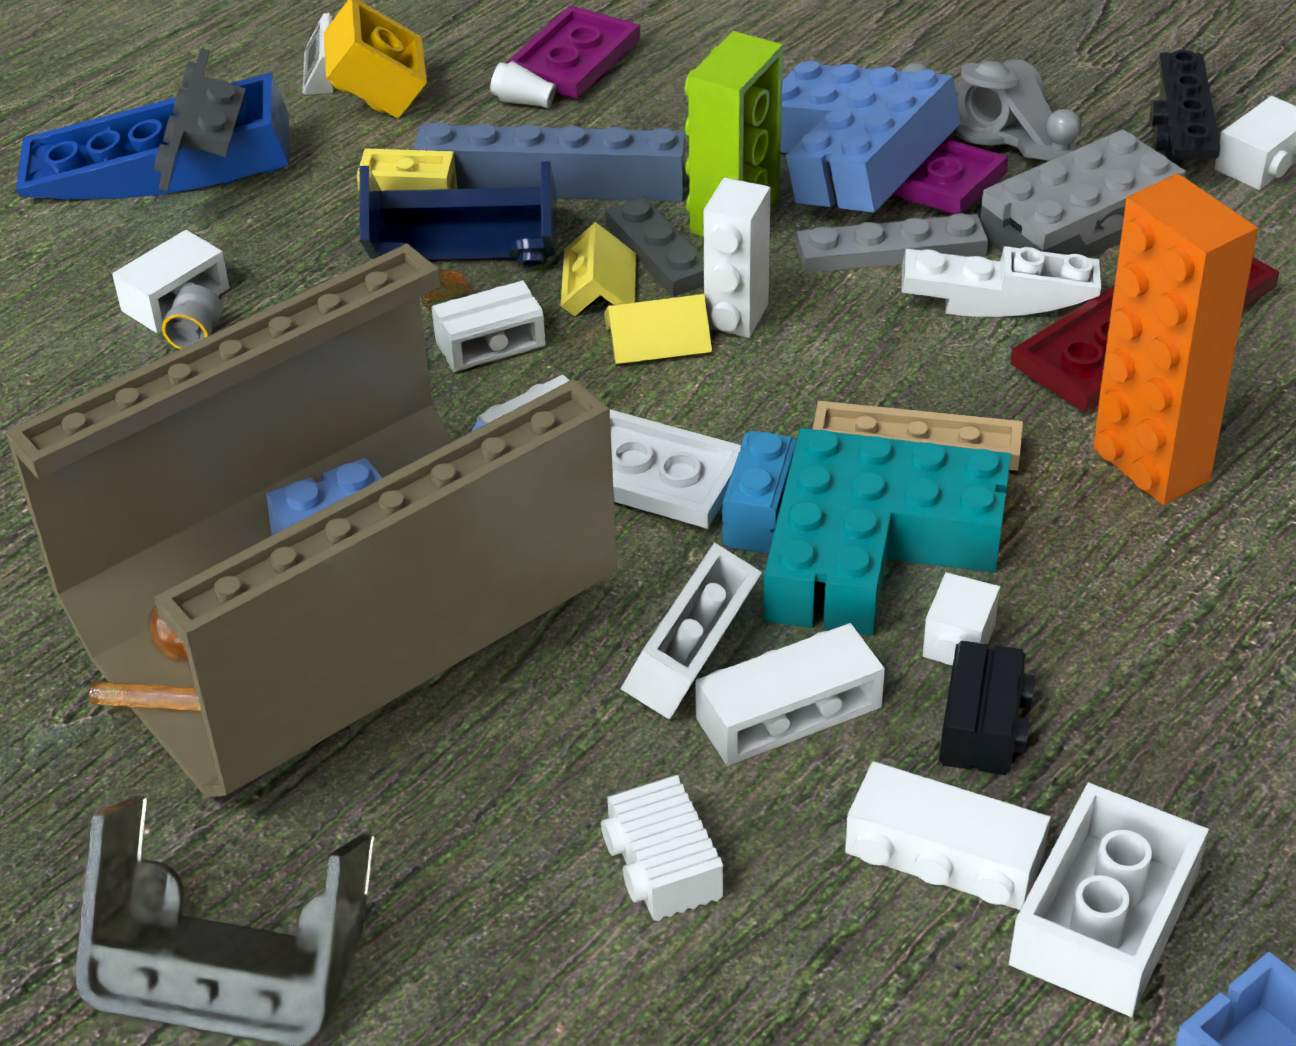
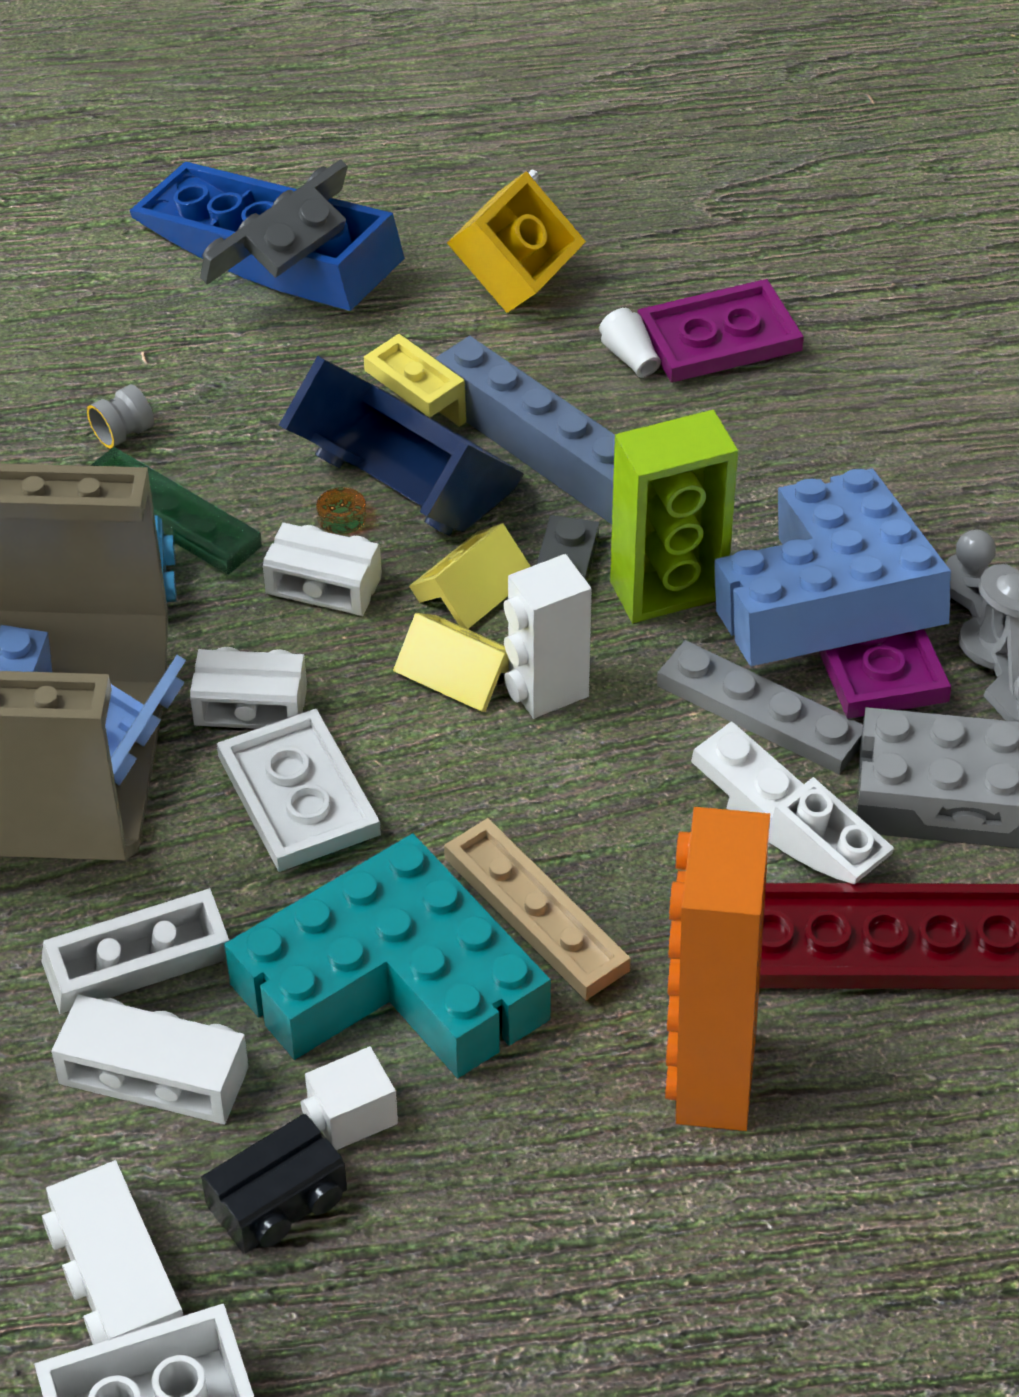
camera: 40 degrees right, 5 degrees up
white brick [112,230,230,333] -> none
dark azure brick [722,431,796,554] -> none

